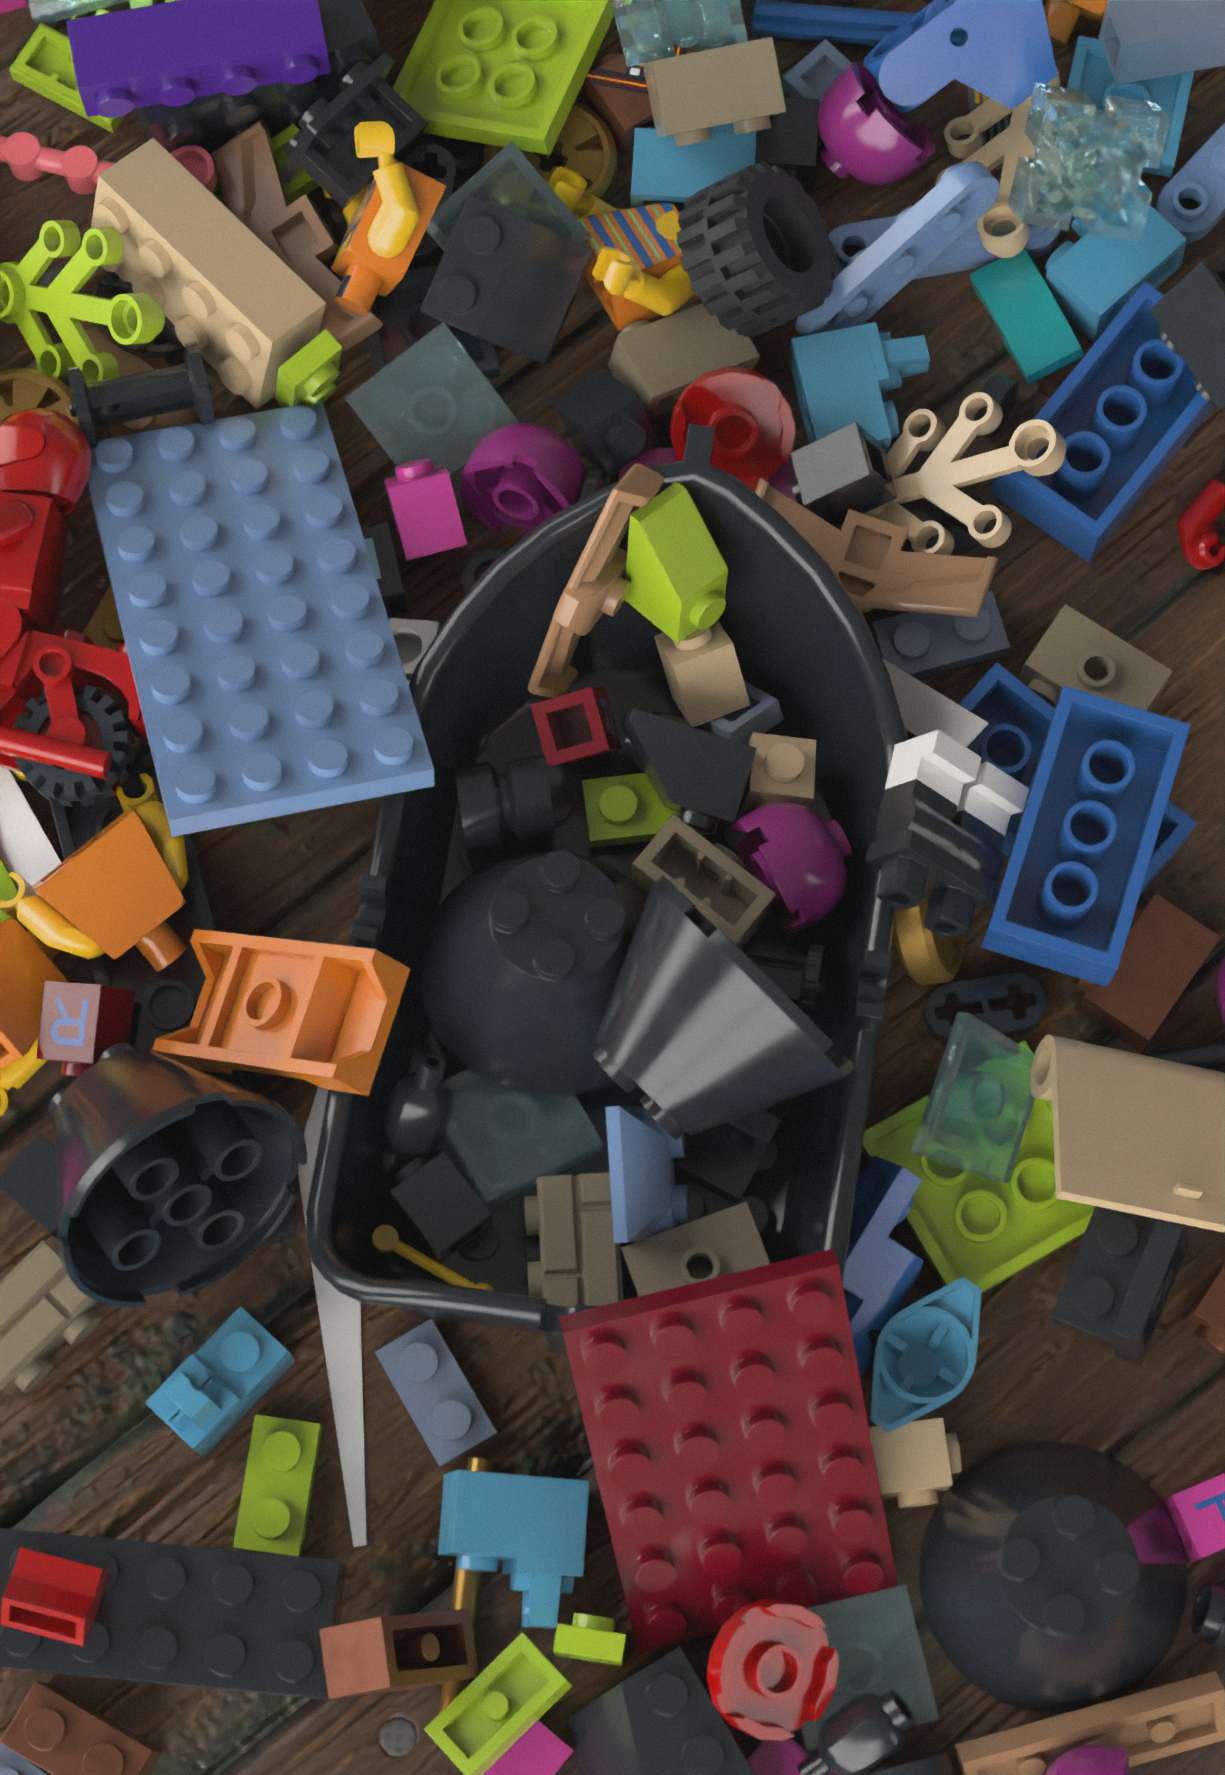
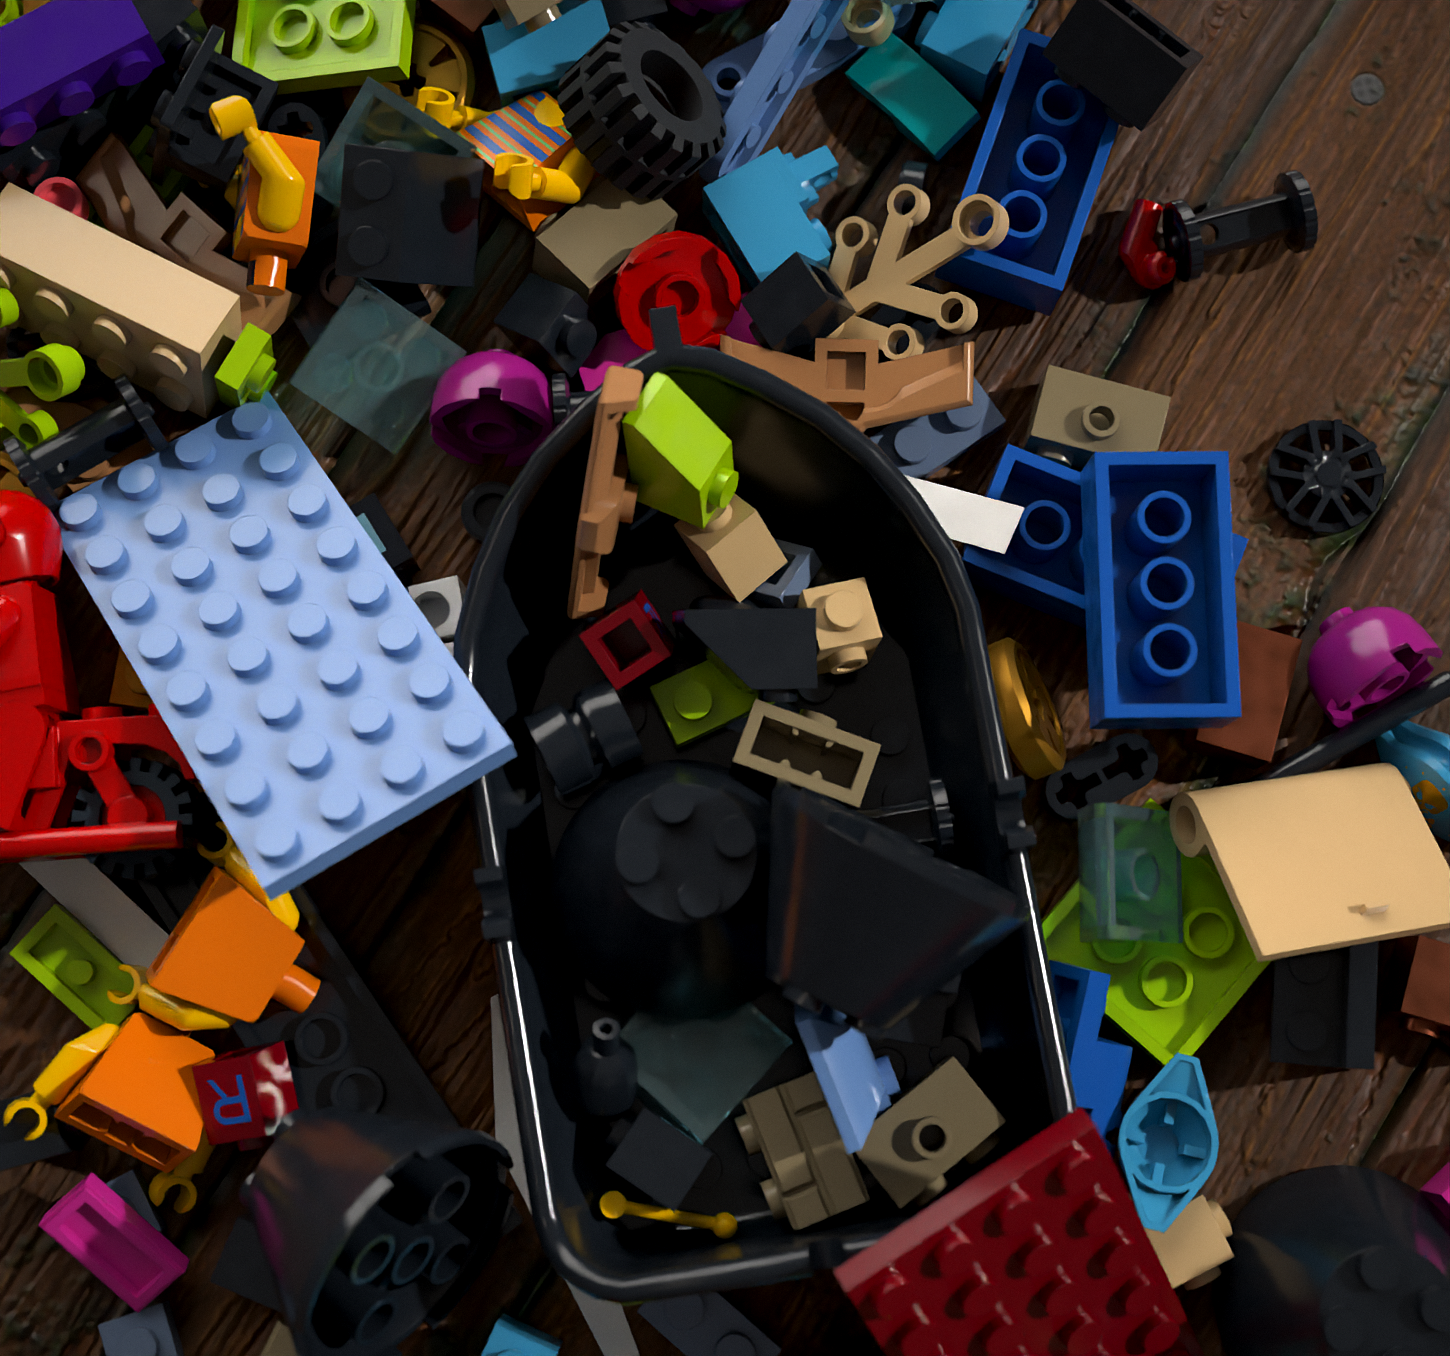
camera: 25 degrees left, 5 degrees up
orange piece [152,929,410,1096] -> none
dark pink brick [384,458,467,560] -> none
magenta cylinder [731,802,852,936] -> none
black hips [865,729,1029,938] -> none

